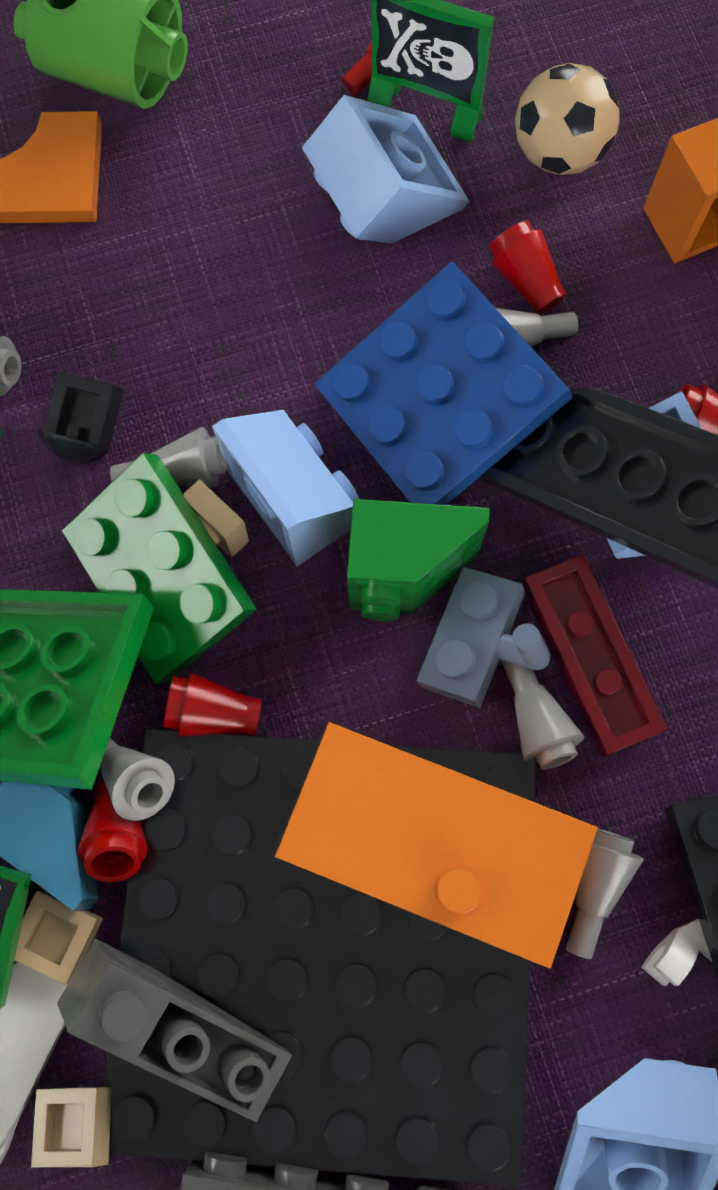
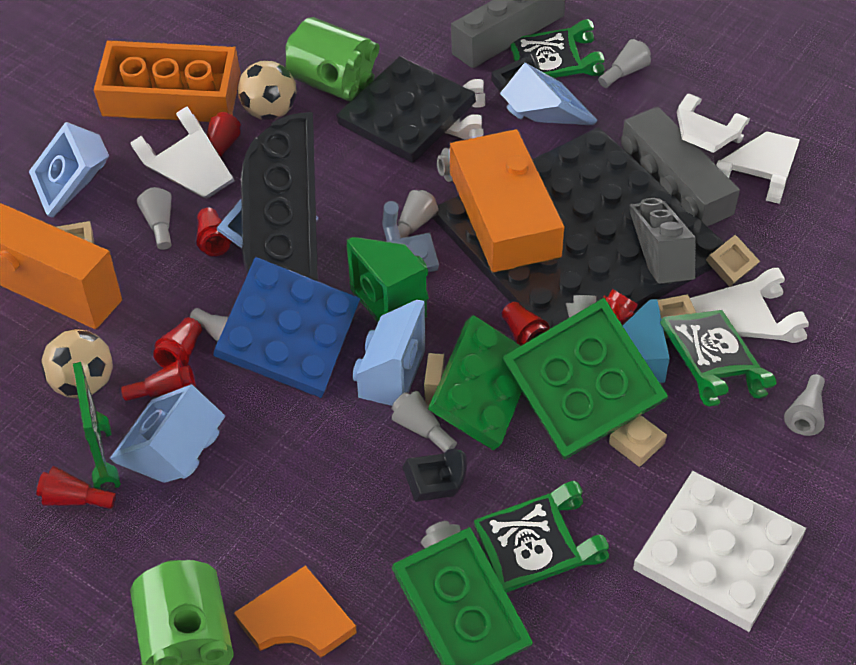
camera: 130 degrees left, 25 degrees down
dark red plate [522,554,668,757] -> none
none -> red cone [121,359,196,401]

